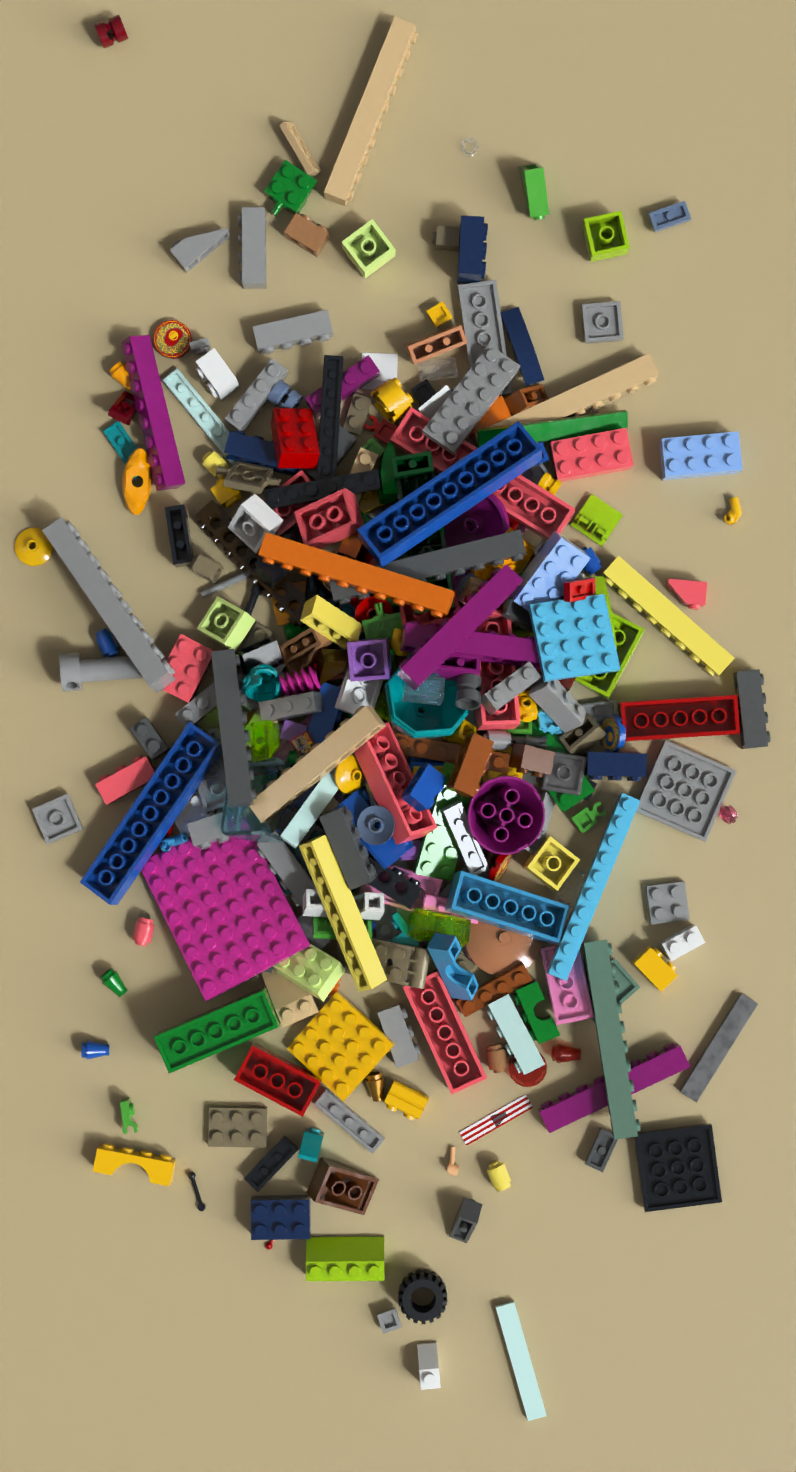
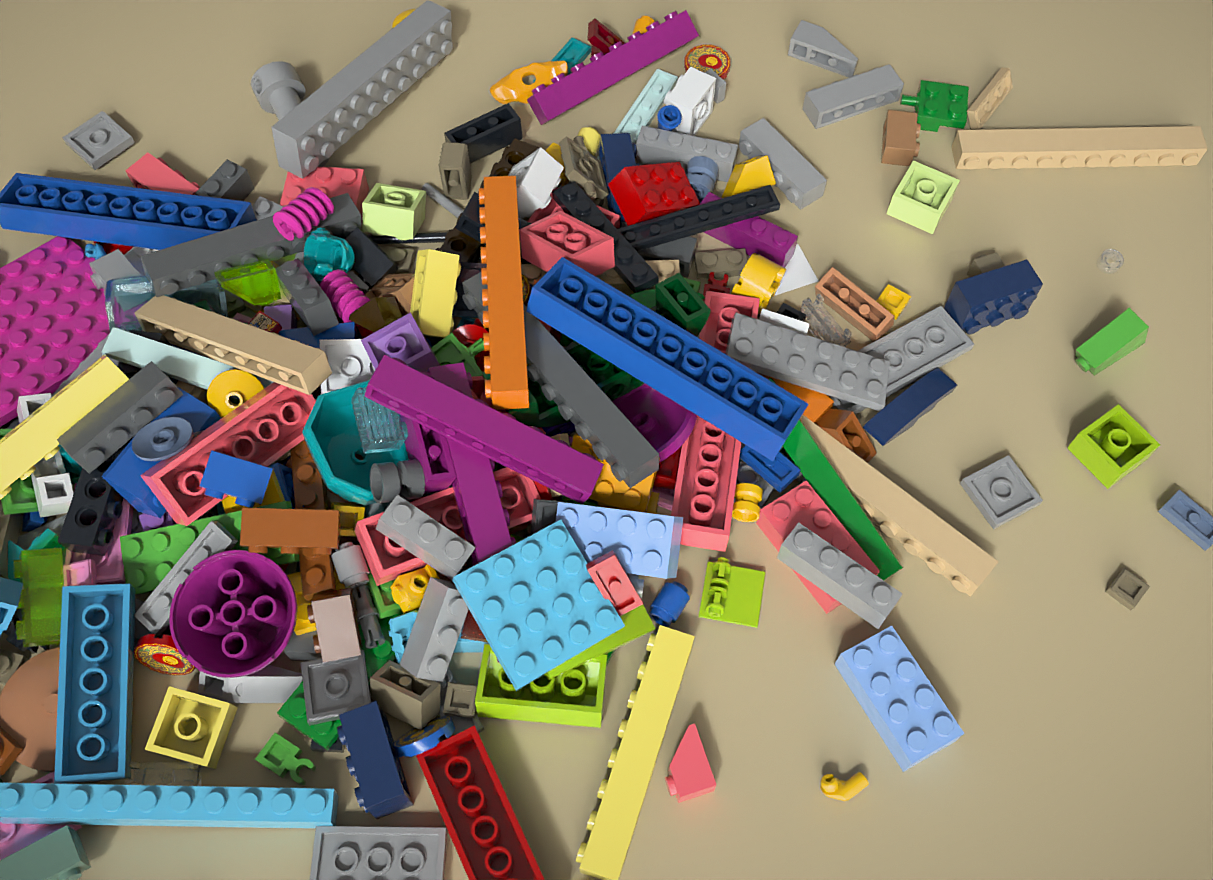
camera: 70 degrees right, 25 degrees down
none -> dark pink piece [273,187,335,241]
none -> dark tan tile [443,682,478,719]
none -> blue cone [657,105,682,131]
none -> yellow slope [721,155,776,198]
none -> light grey brick [777,522,903,629]
none -> dark tan tile [1105,568,1150,610]

